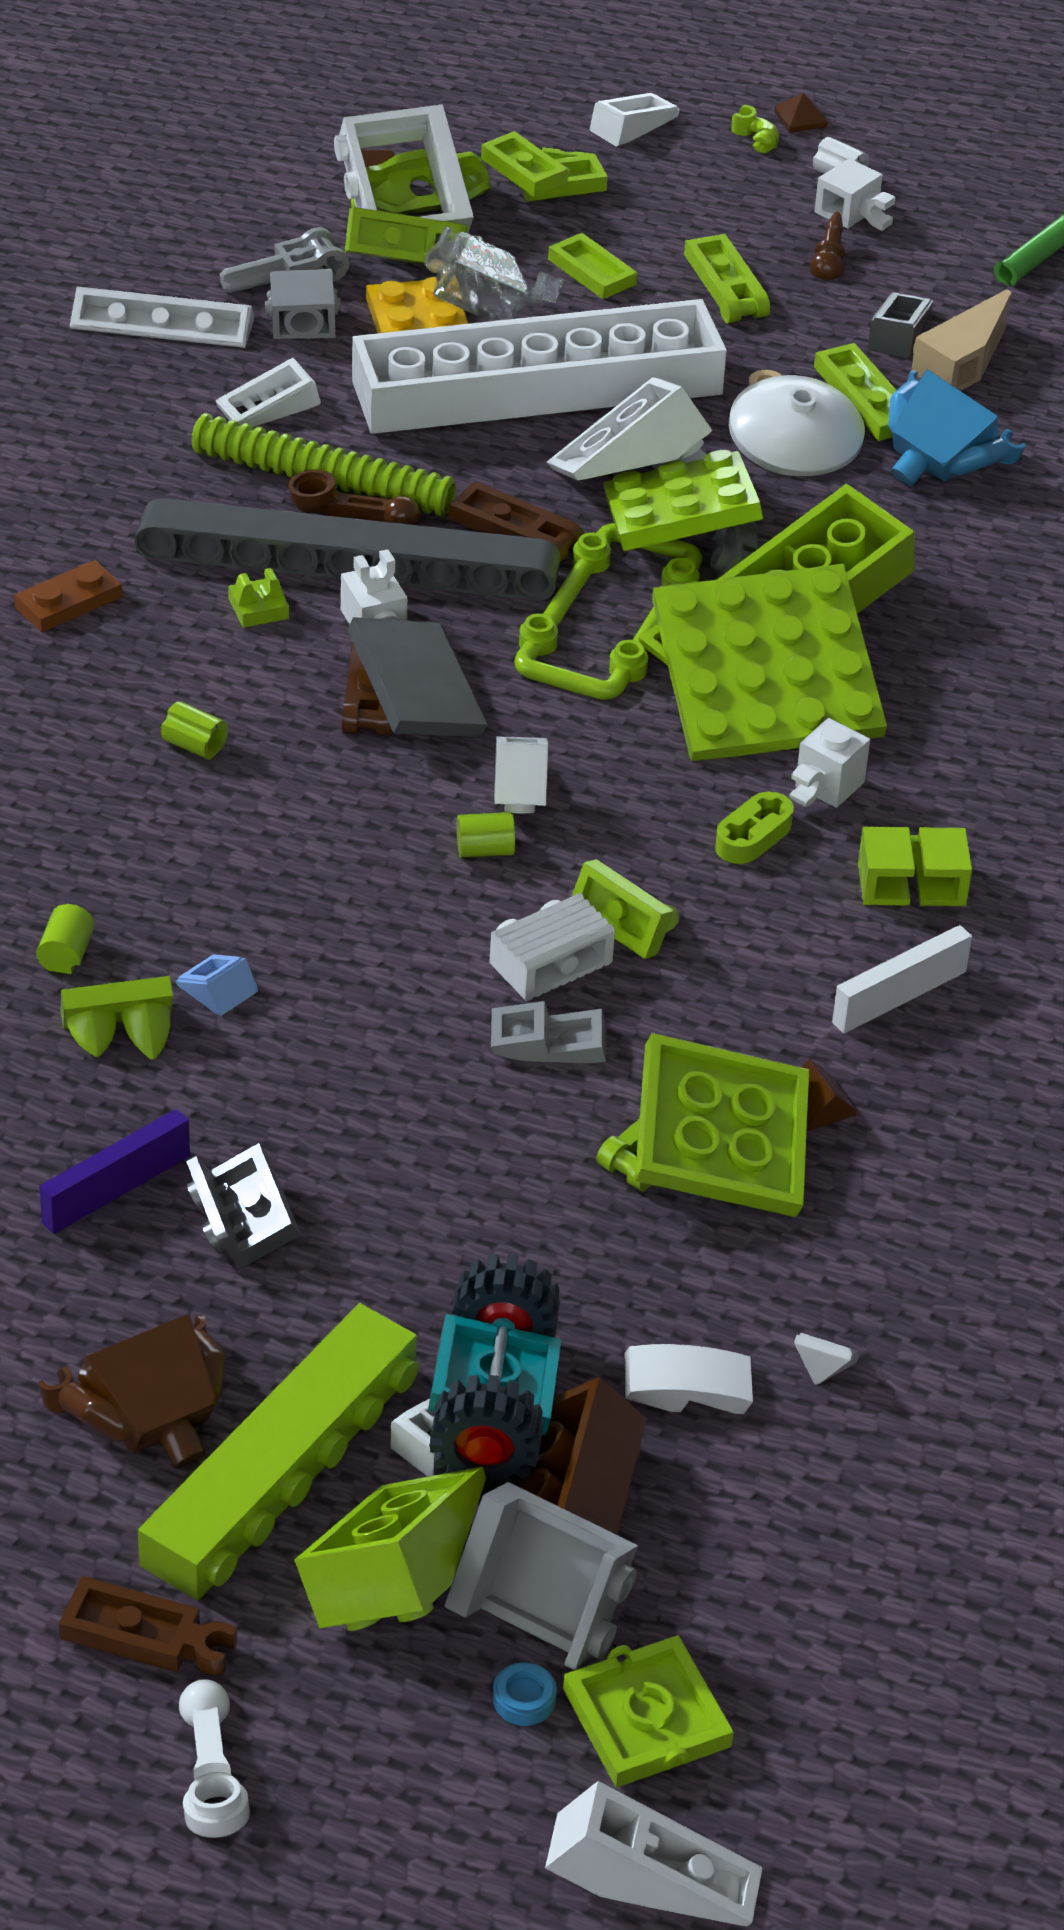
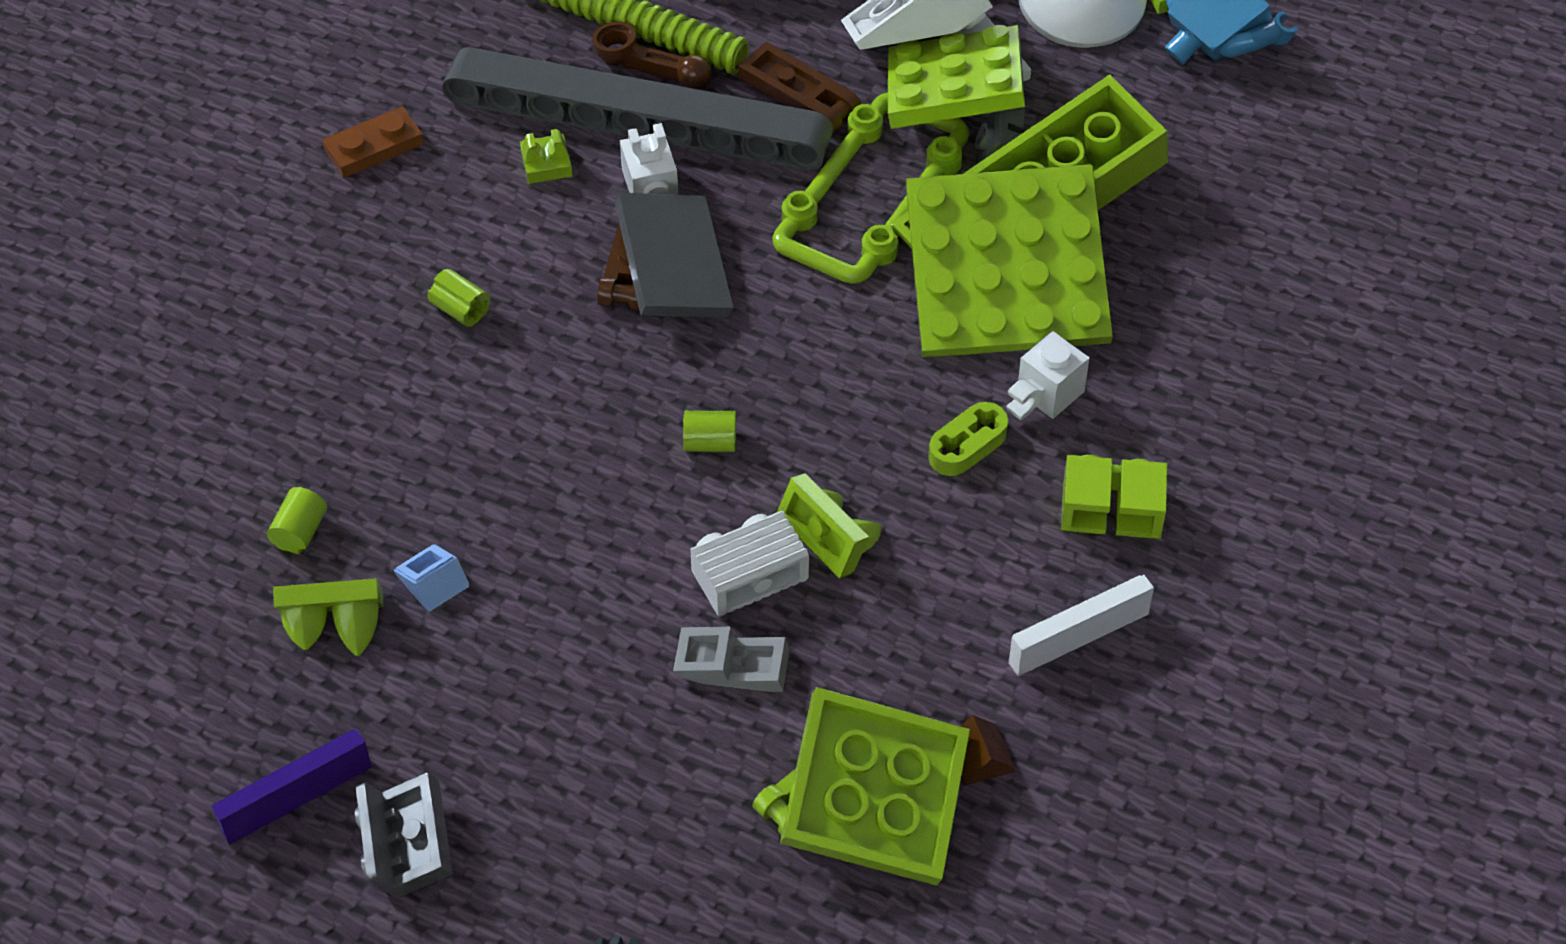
camera: 10 degrees right, 10 degrees up
white brick [494,737,548,814] -> none

